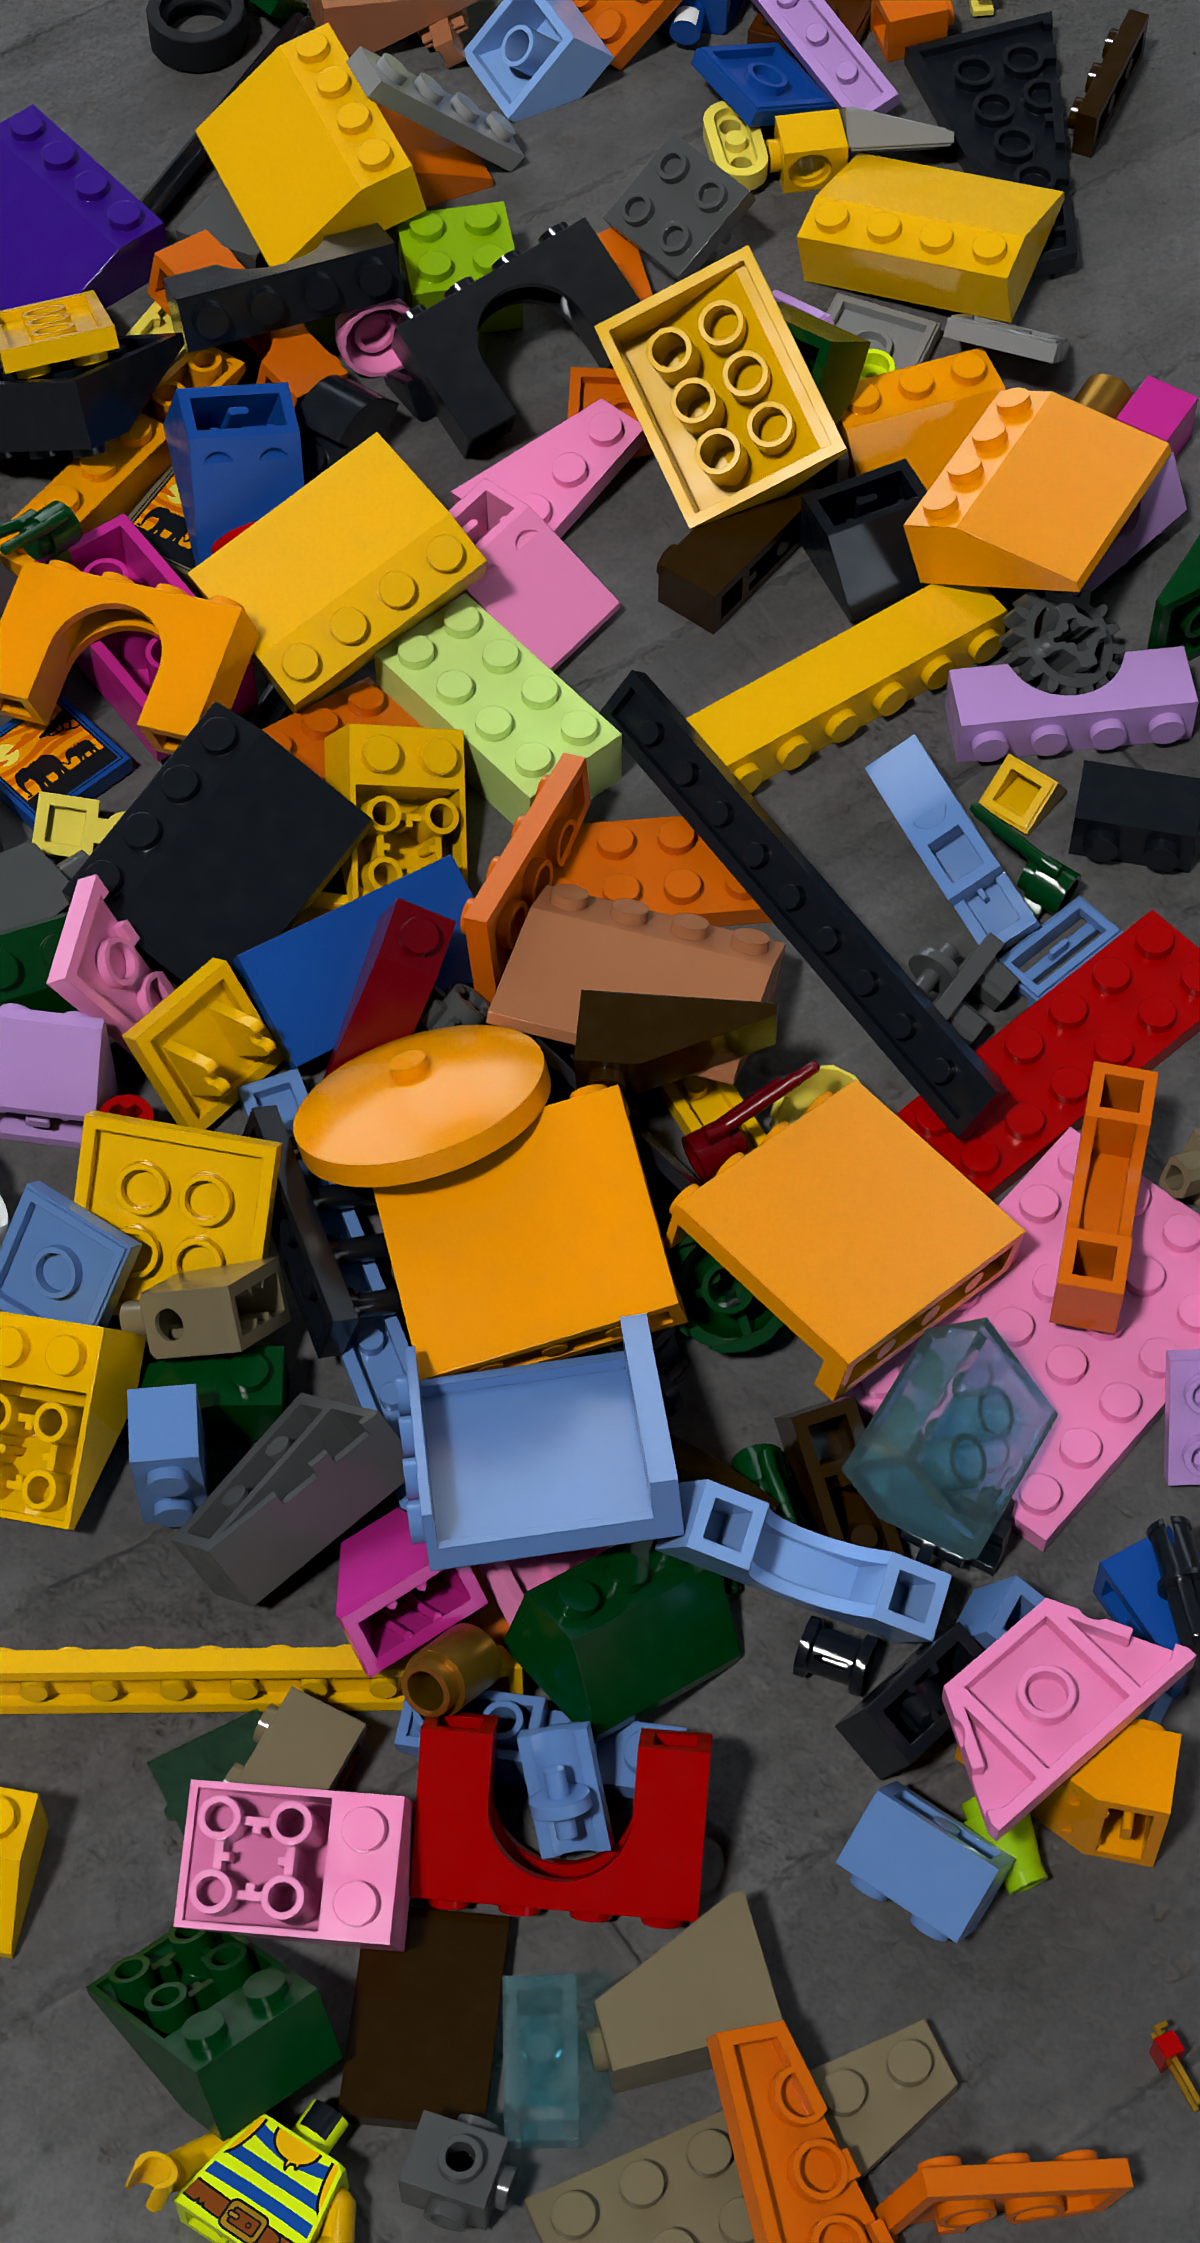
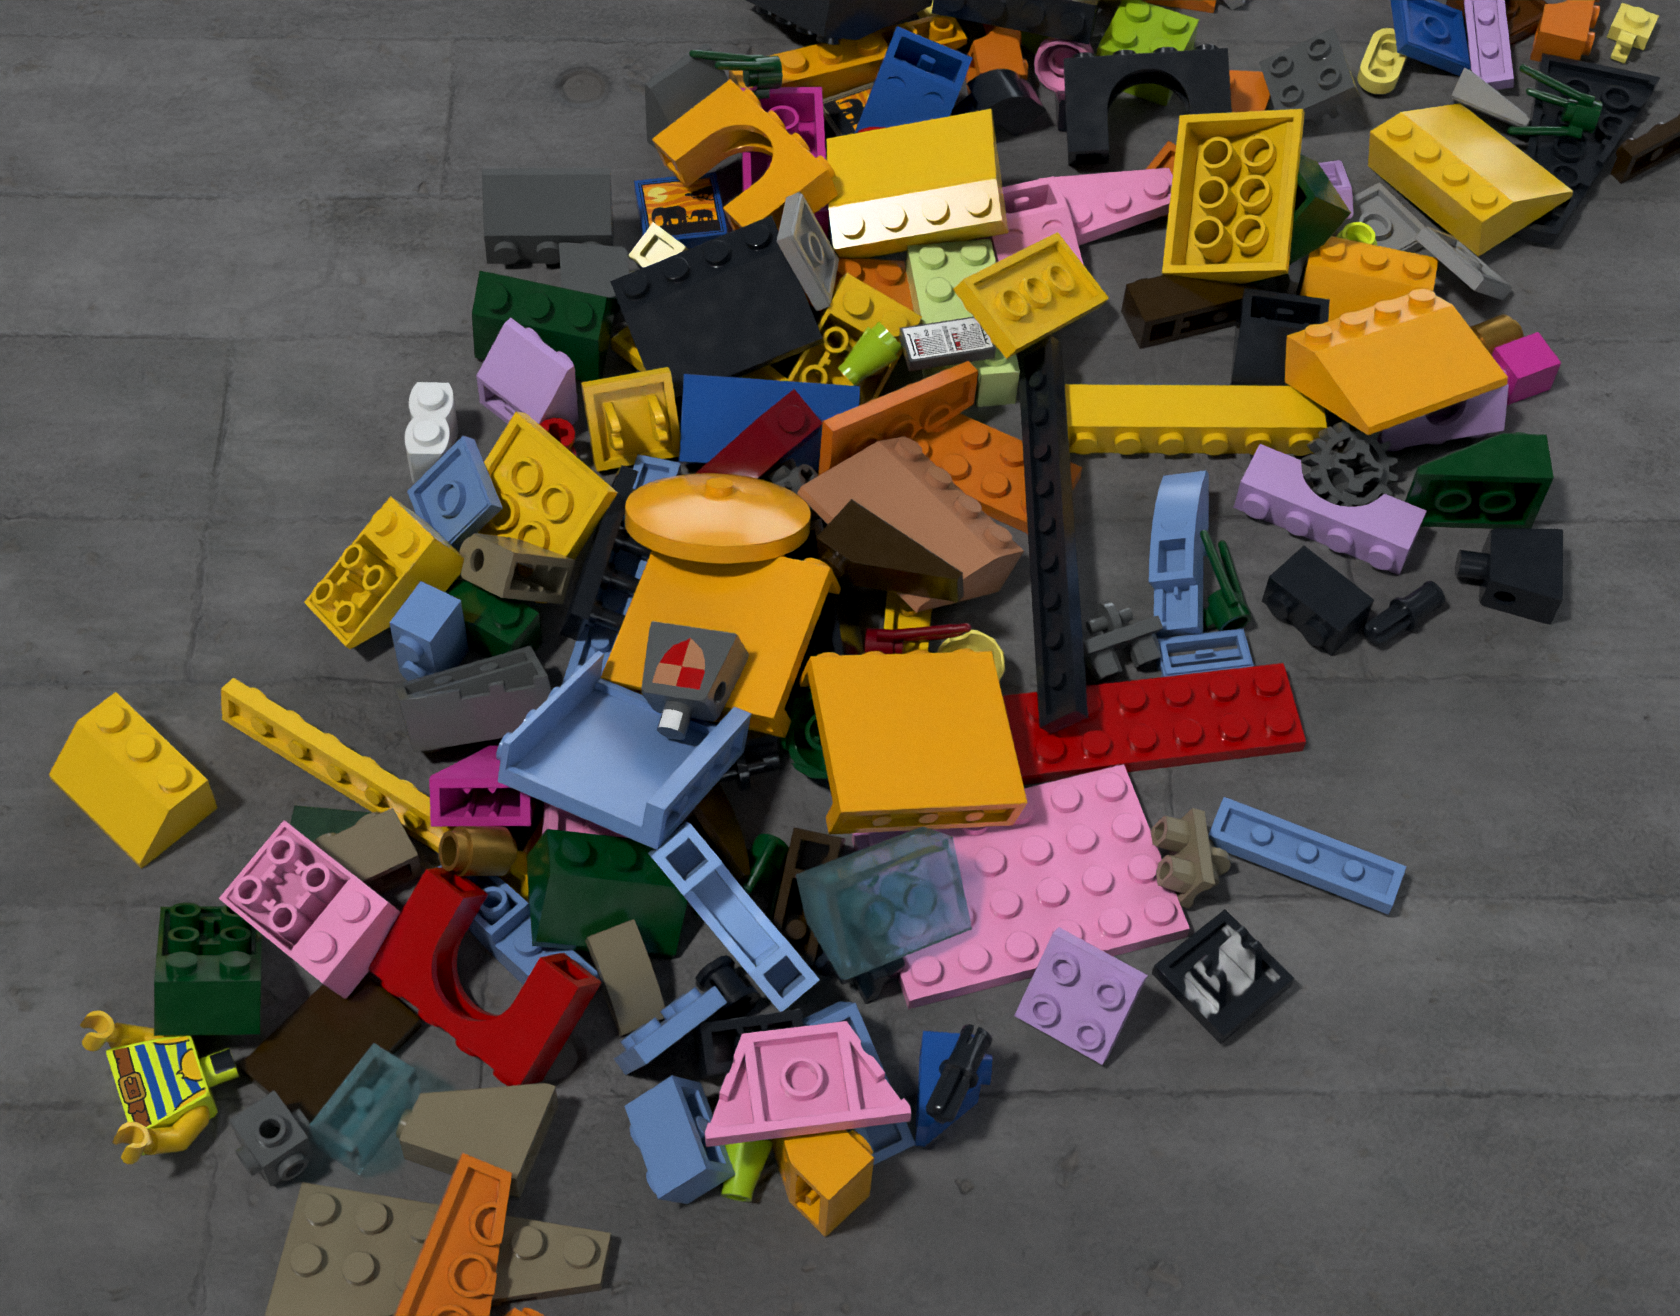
camera: 30 degrees right, 0 degrees up
bright pink wing [46,874,175,1057] -> none
medium blue hips [517,1721,614,1859] -> none
yellow brick [765,109,849,194] -> none
yellow slope [978,754,1066,836] -> none
orange arch [1049,1061,1159,1334] -> none
none -> dark tan slope [585,919,665,1037]
none -> medium blue plate [614,986,727,1075]
none -> dark grey torso [641,621,749,740]
none -> light grey plate [776,192,839,311]
none -> lime cone [838,322,903,386]
none -> tile [899,317,996,372]
none -> yellow plate [953,232,1109,359]
none -> dark green plant [1507,64,1602,139]

